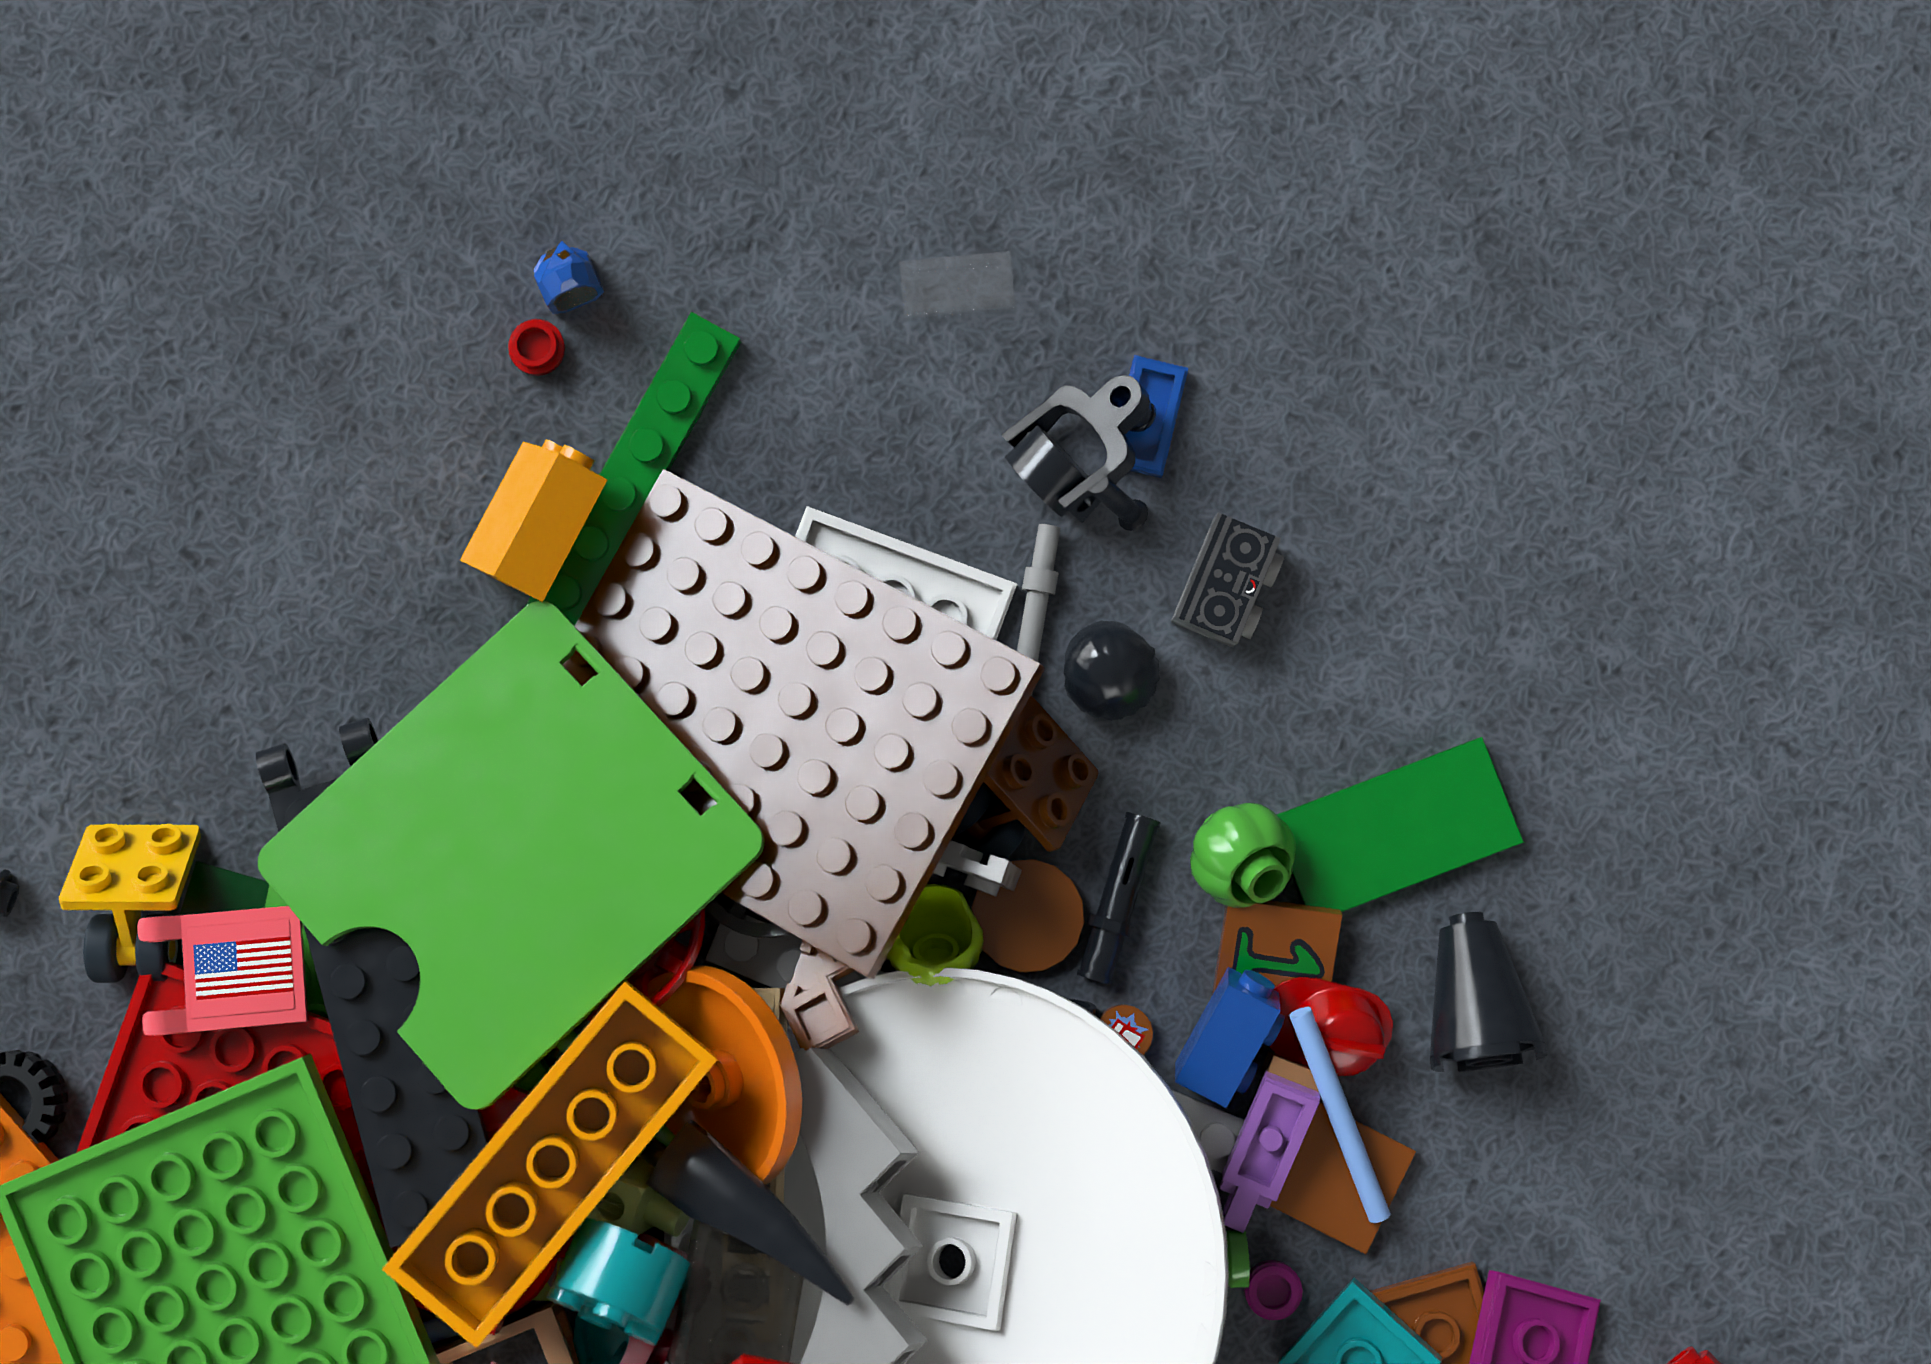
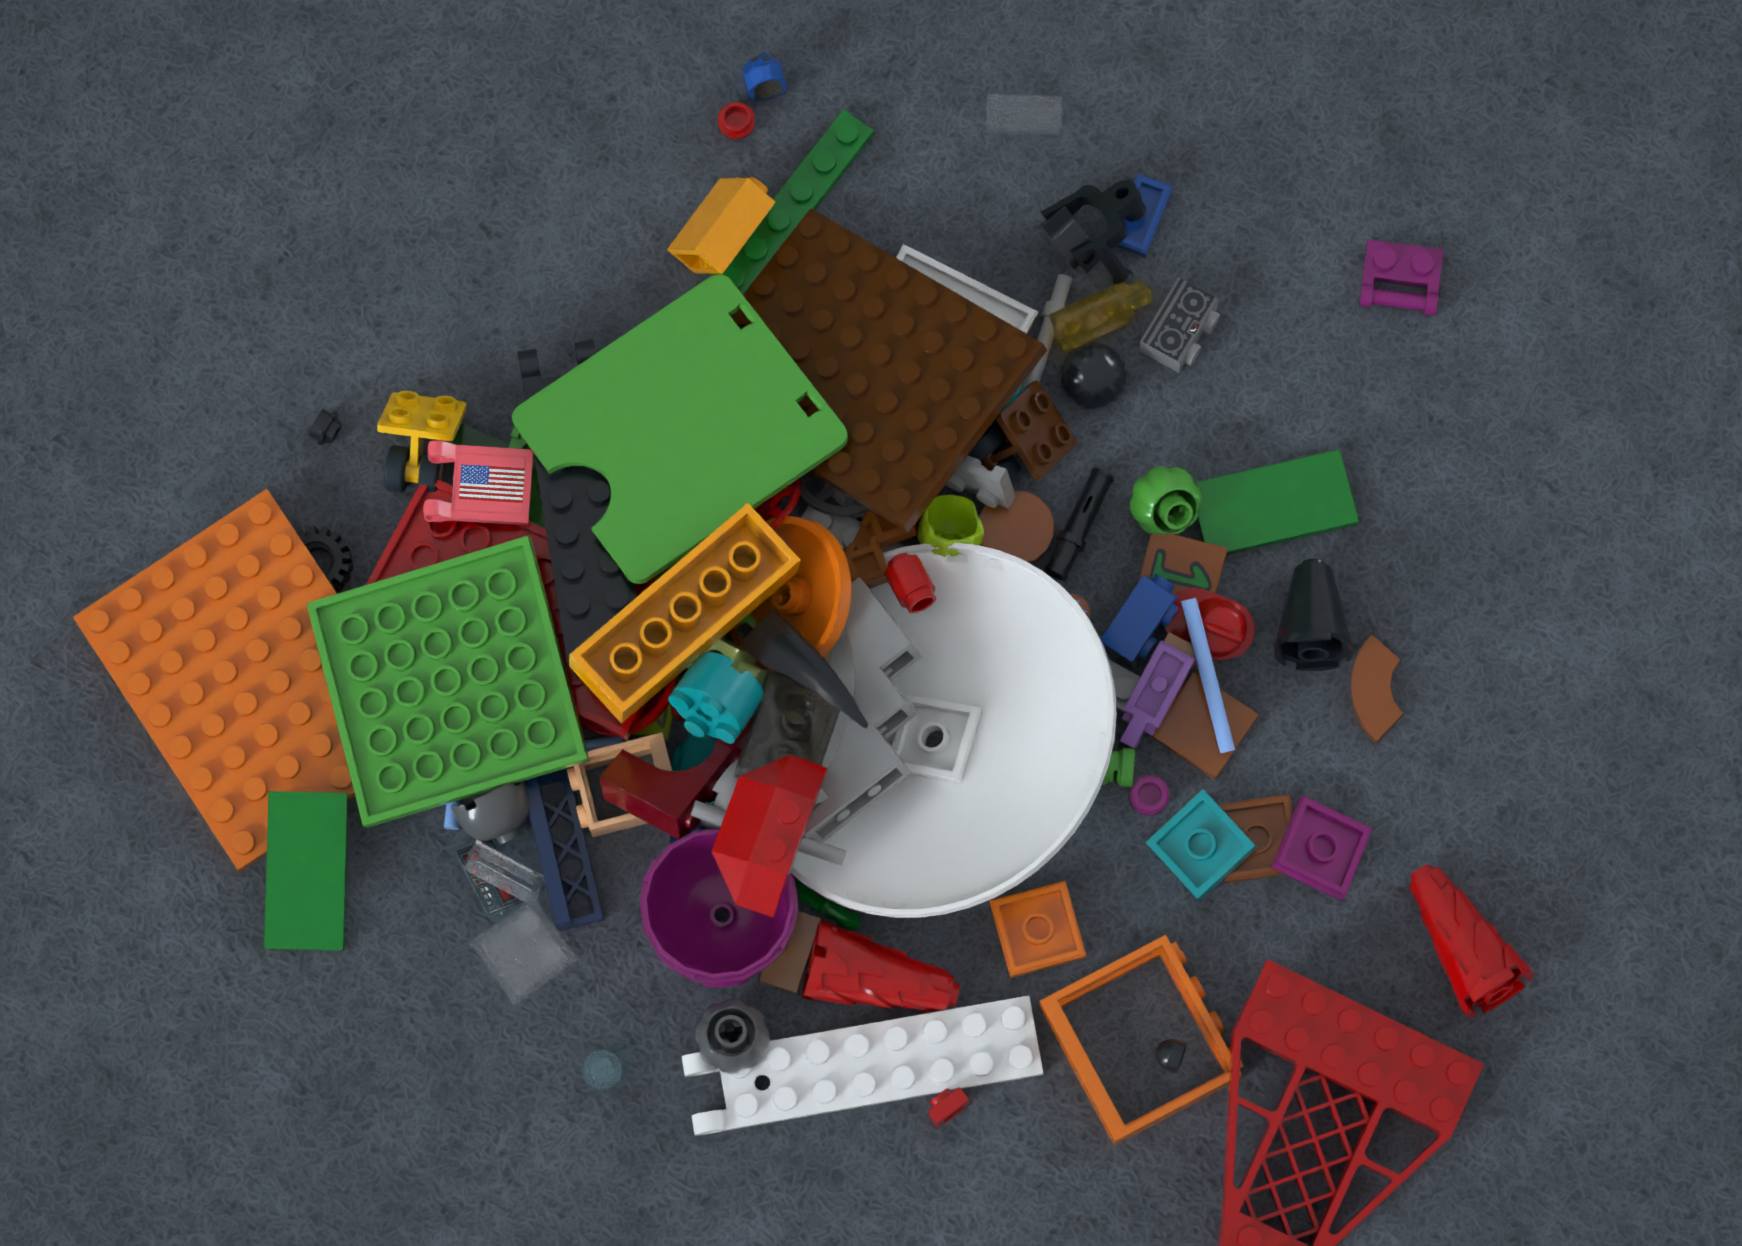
camera: 15 degrees right, 10 degrees down
none -> red brick [884,553,936,614]
none -> clear yellow hinge [1049,280,1154,352]
none -> dark orange tile [1351,634,1403,744]
none -> magenta plate [1359,240,1444,316]

